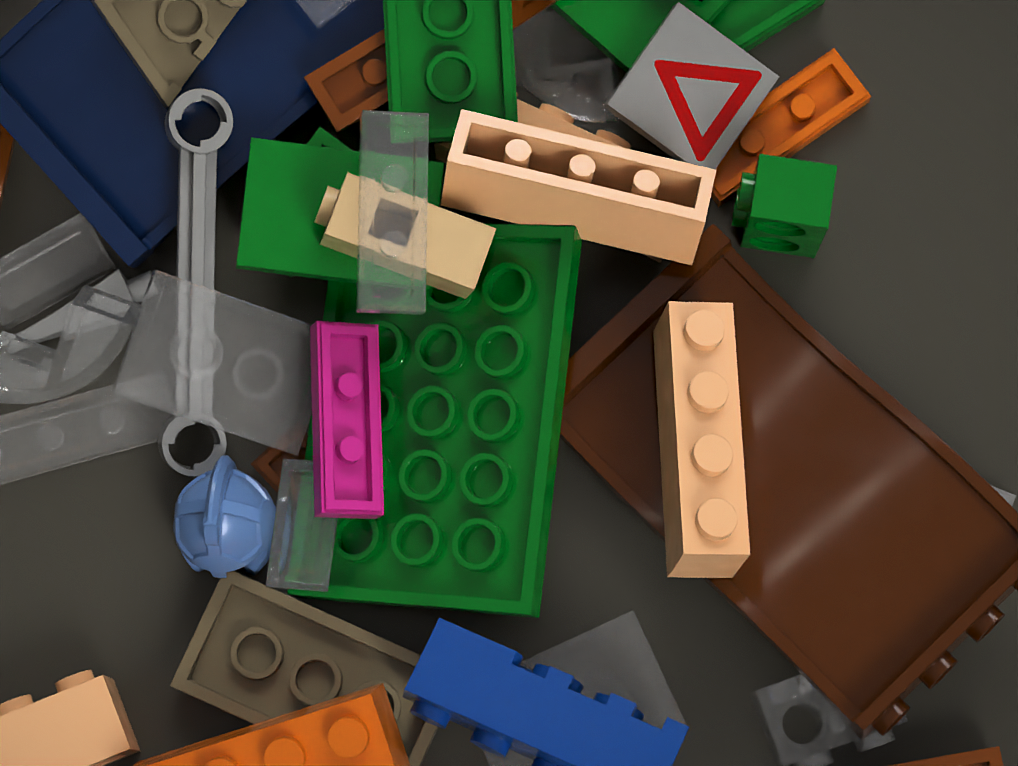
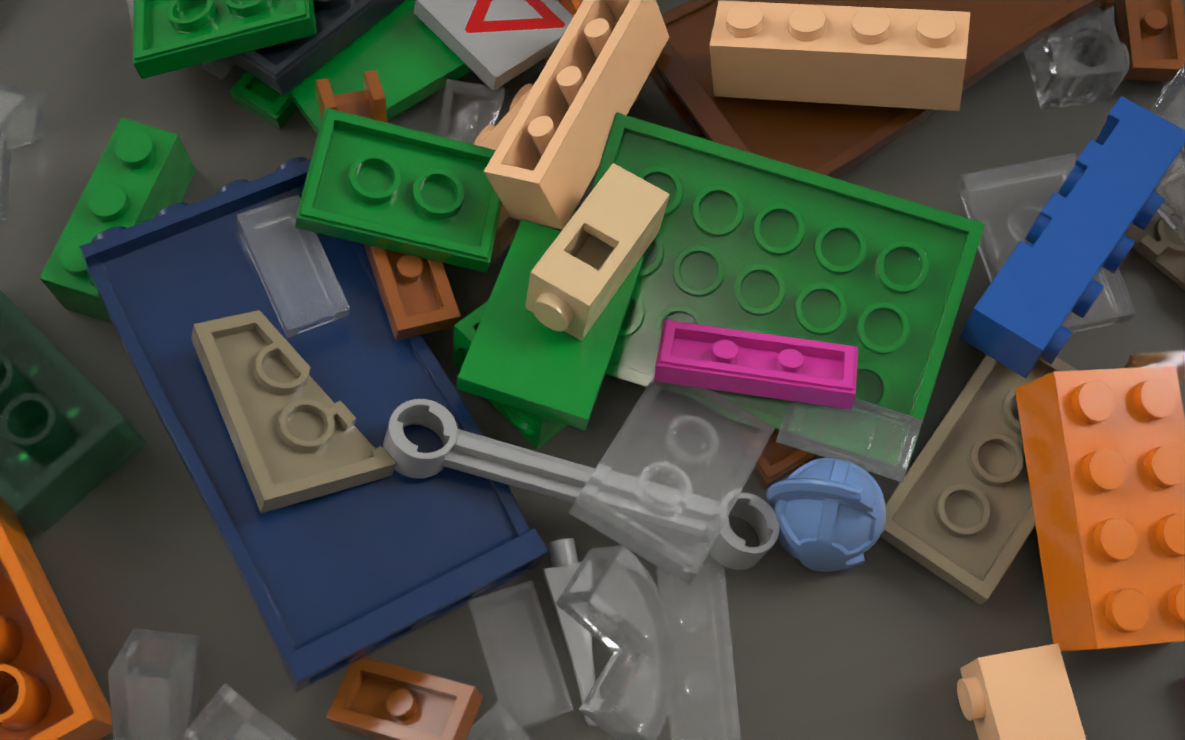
camera: 85 degrees left, 10 degrees down
clear tile [356,110,429,315] -> none

